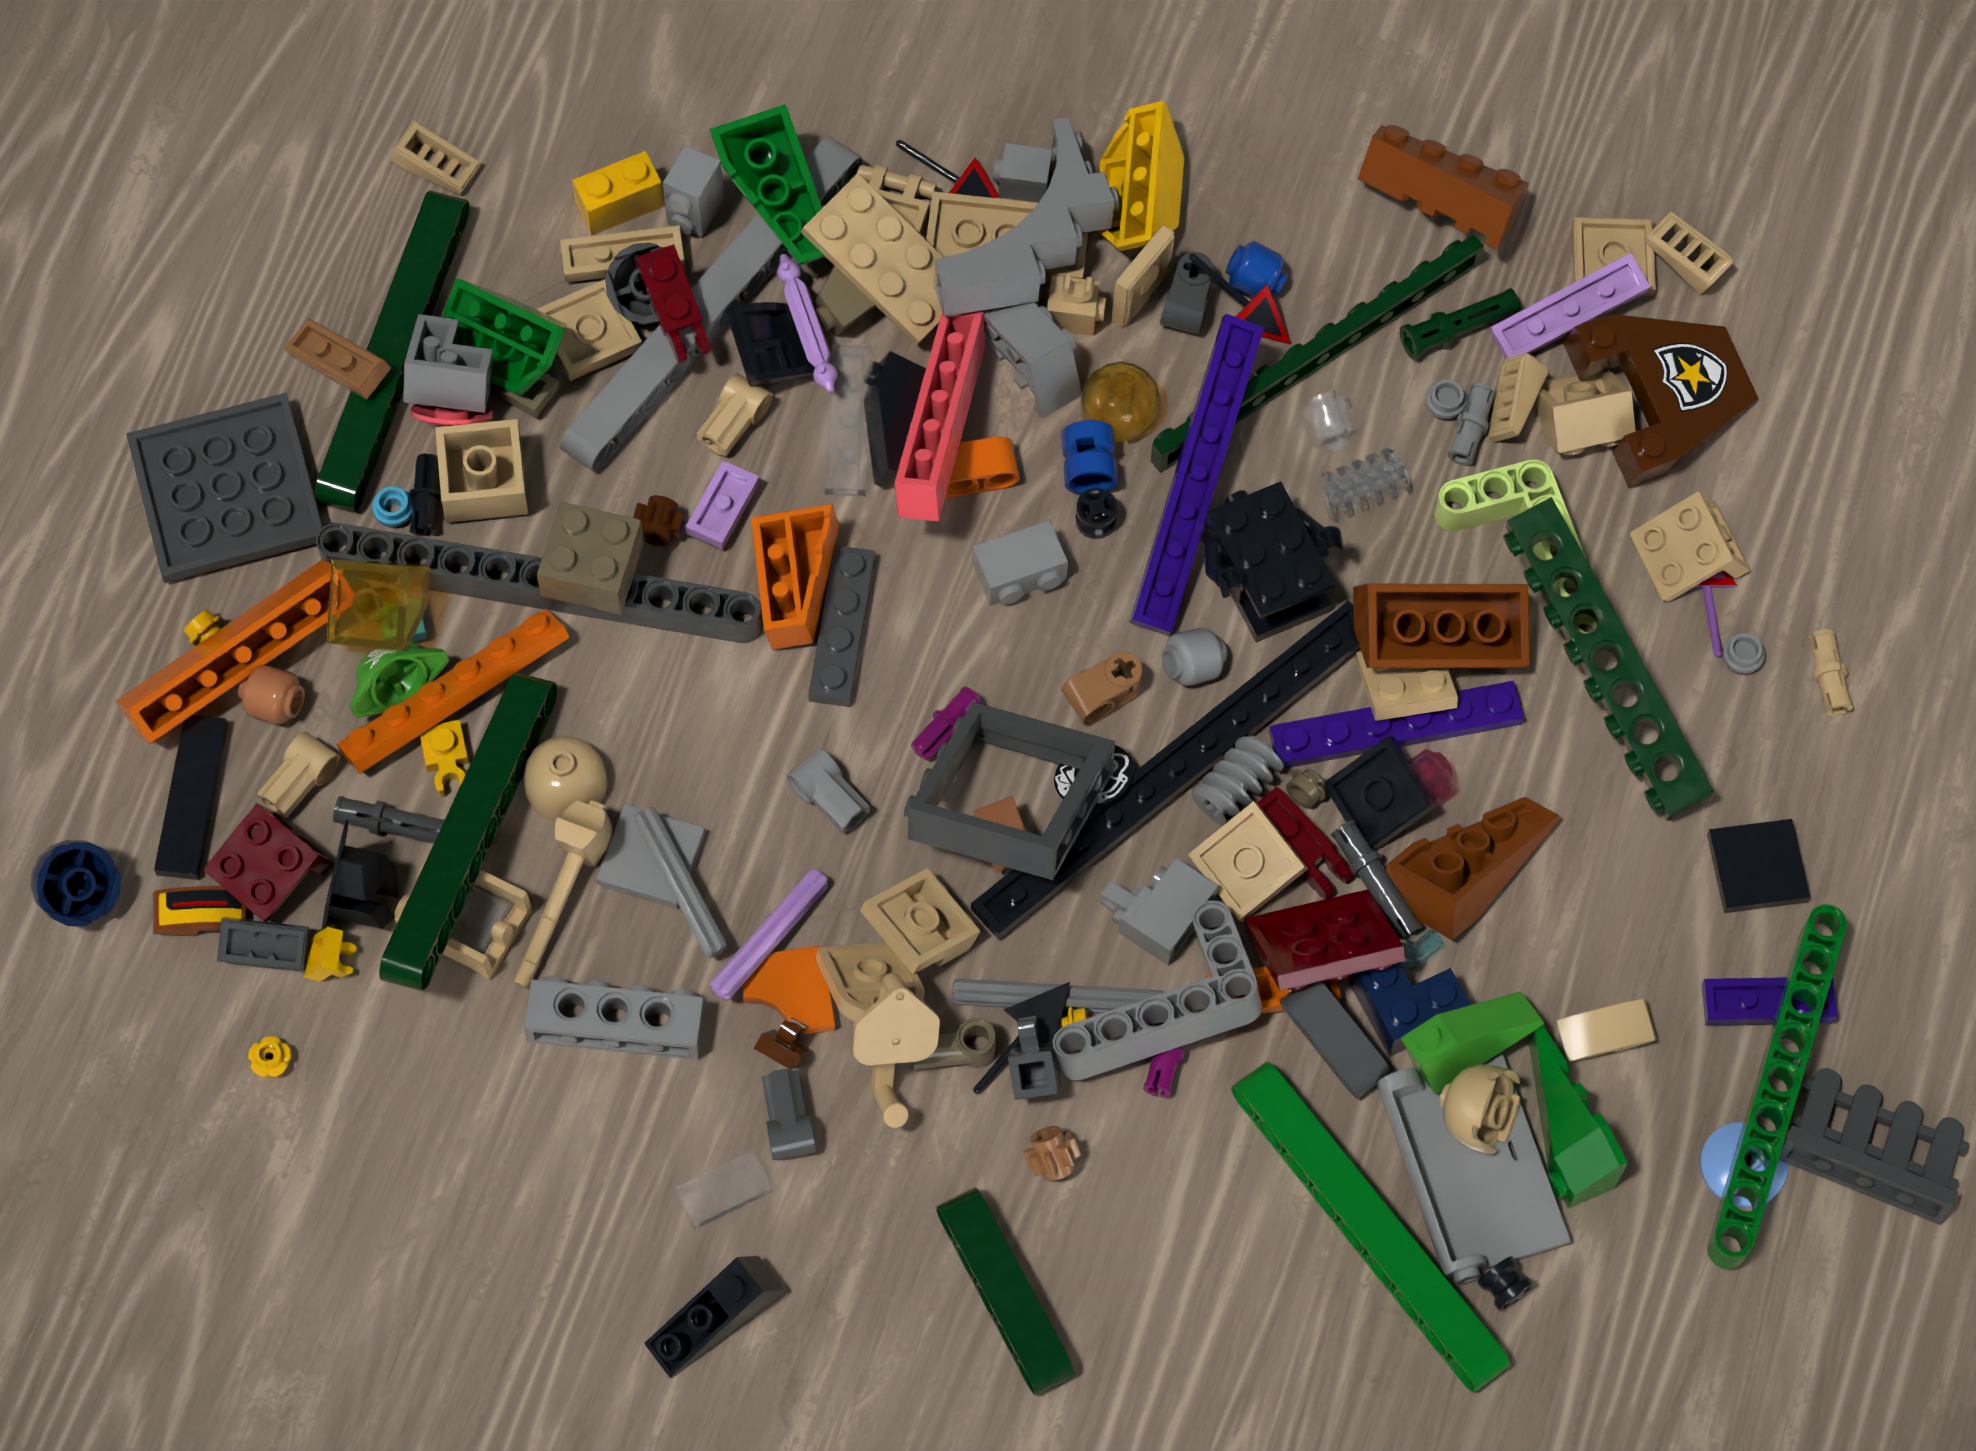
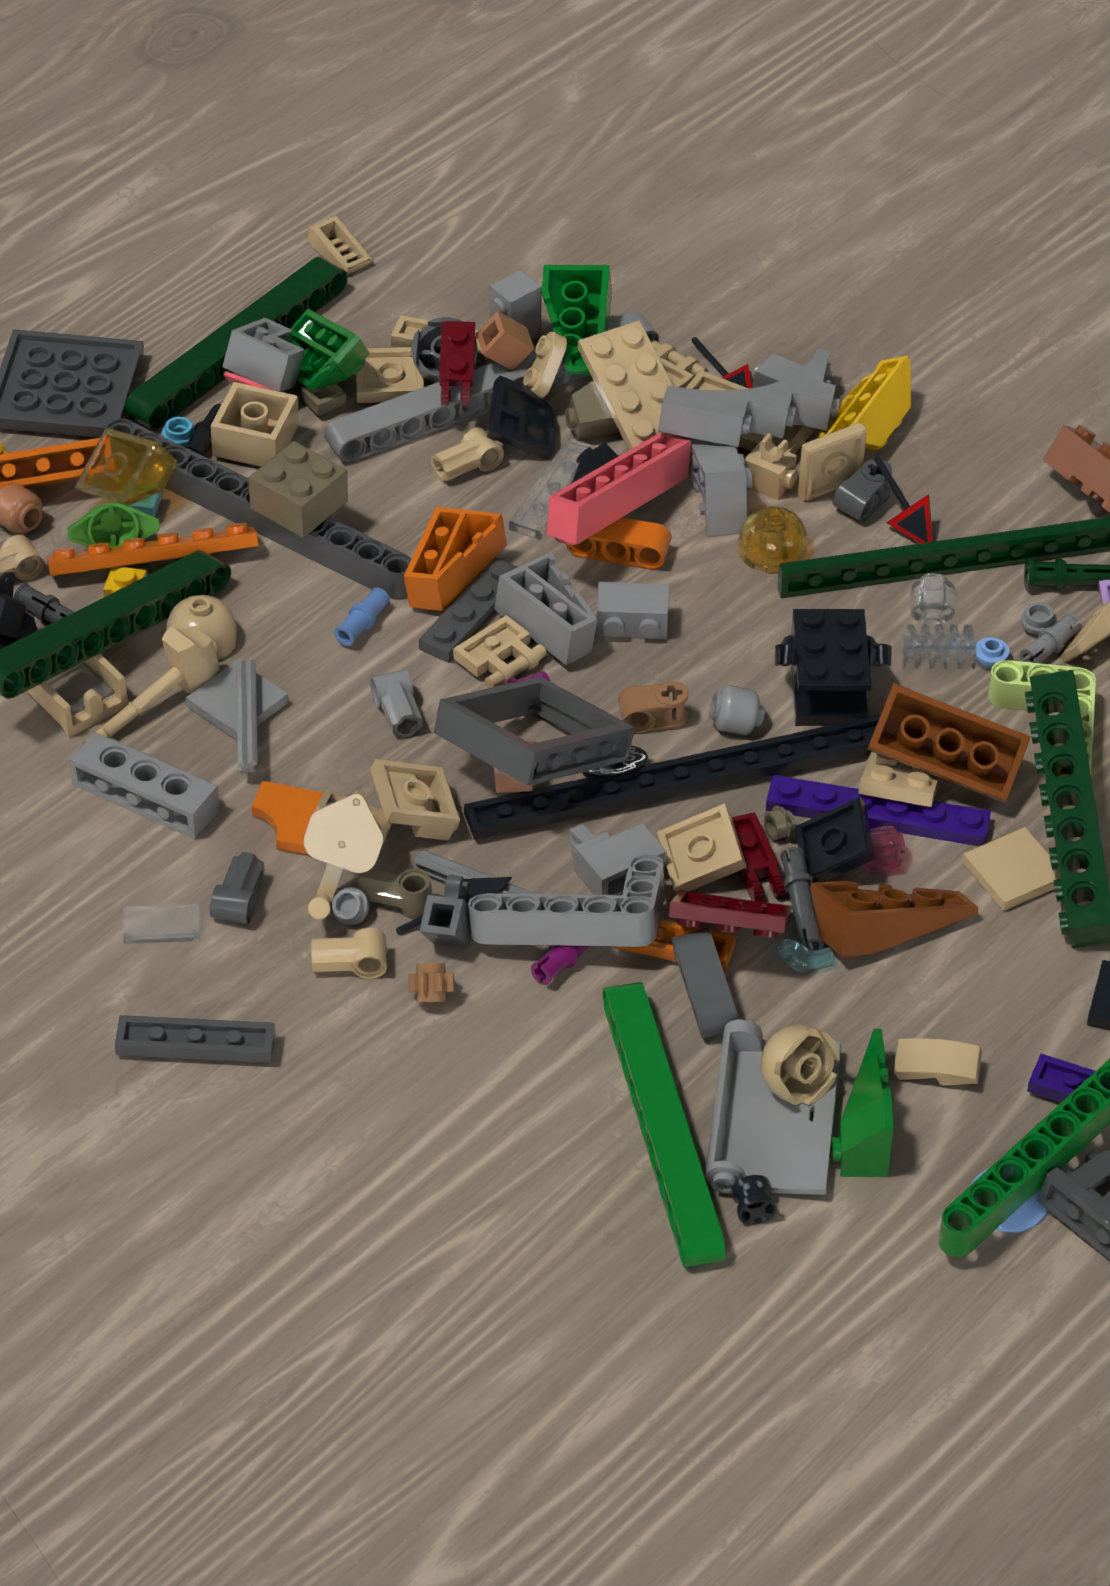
camera: 25 degrees right, 20 degrees down
medium nougat tile [284,318,391,400] -> none
yellow brick [572,151,664,236] -> none
reddish brown gear [633,495,685,546] -> none
black slope [644,1256,785,1378] -> none
lavender plate [685,460,760,550] -> none
lavender axle [710,869,828,1000] -> none
reddish brown tile [754,1018,810,1070] -> none
lavender wheel [777,253,838,394] -> none
dark green beam [936,1187,1075,1396] -> none
blue wheel [1062,420,1117,495] -> none
black wheel [1075,488,1117,539] -> none
dark purple plate [1129,314,1264,636] -> none
light grey piece [1192,735,1284,826] -> none
blue head [1225,241,1288,298] -> none
dark blue brick [1349,962,1471,1057] -> none
bright green slope [1400,991,1544,1094] -> none
none -> dark grey plate [115,1015,275,1063]
none -> tan piece [311,928,387,979]
none -> light grey plate [332,887,369,925]
none -> medium blue pin [334,587,390,646]
none -> tan plate [453,615,547,688]
none -> nougat brick [476,311,534,371]
none -> light grey wedge [494,552,598,665]
none -> tan plate [523,332,567,398]
none -> tan tile [962,827,1061,911]
none -> light blue plate [974,637,1010,670]

